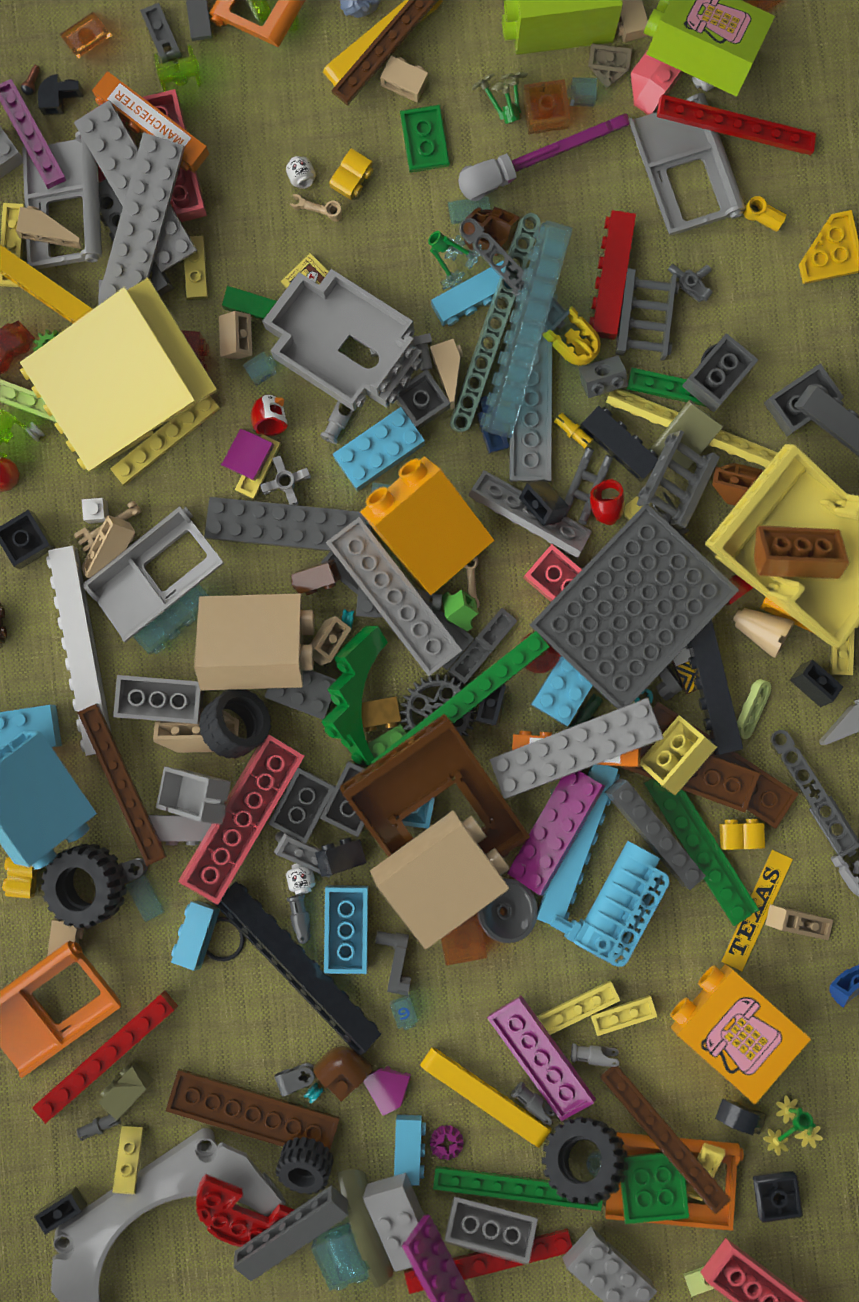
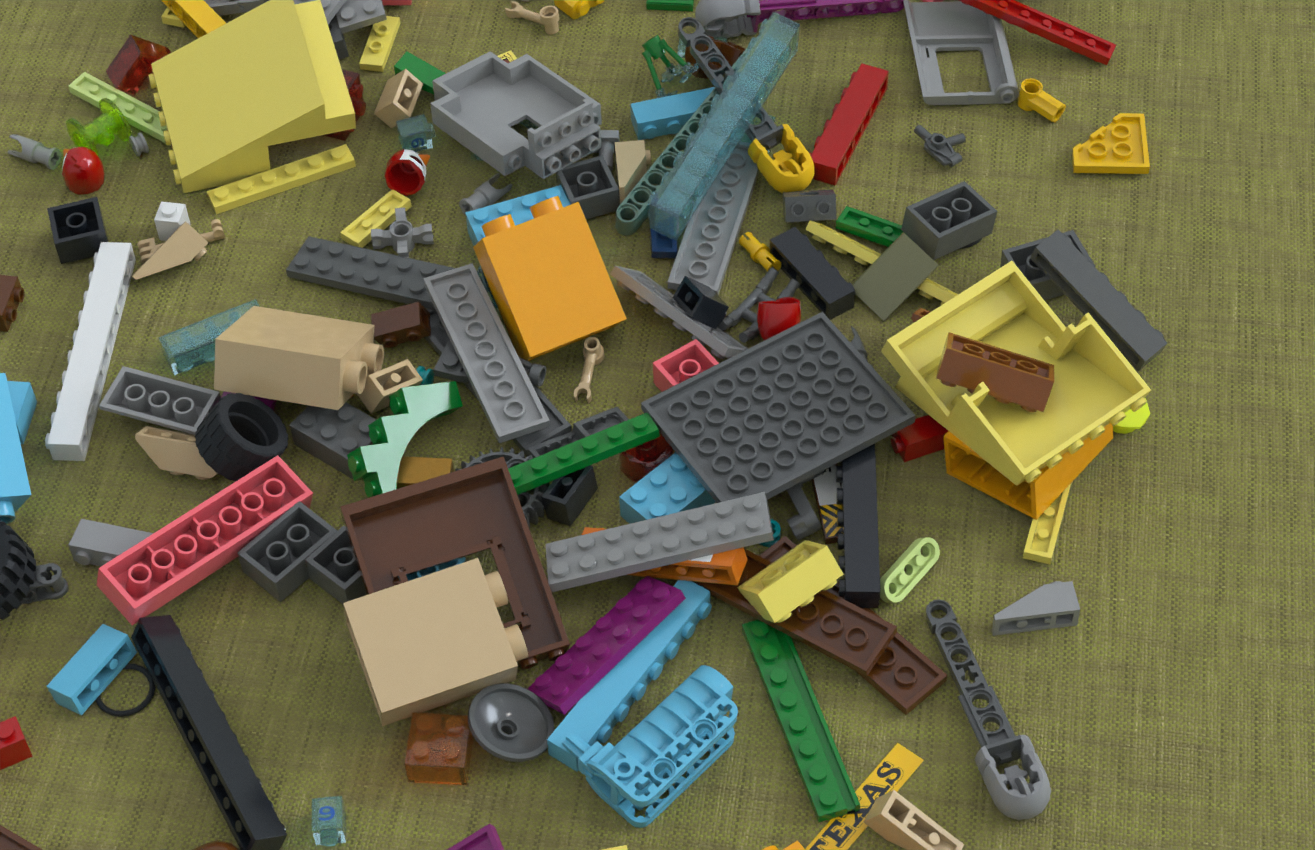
camera: 15 degrees right, 35 degrees down
reddish brown tile [77,703,167,866] -> none
light grey piece [82,506,224,643] -> none
clear light blue tile [126,875,165,922] -> none
light grey piece [156,767,230,824] -> none
magenta slope [221,429,274,481] -> none
light grey piece [274,831,329,877] -> none
white head [286,864,315,895] -> none
dark grey piece [286,894,311,944] -> none
black brick [315,837,367,877] -> none
medium azure brick [324,885,369,974] -> none
dark grey beam [375,930,411,996] -> none
bright green brick [442,590,479,632] -> none
dark grey brick [605,778,706,890] -> none
dark grey fence [615,269,679,361] -> none
dark grey fence [637,430,720,530] -> none
yellow brick [719,819,765,850] -> none
tan cone [733,608,795,658] -> none
black brick [790,659,844,708] -> none

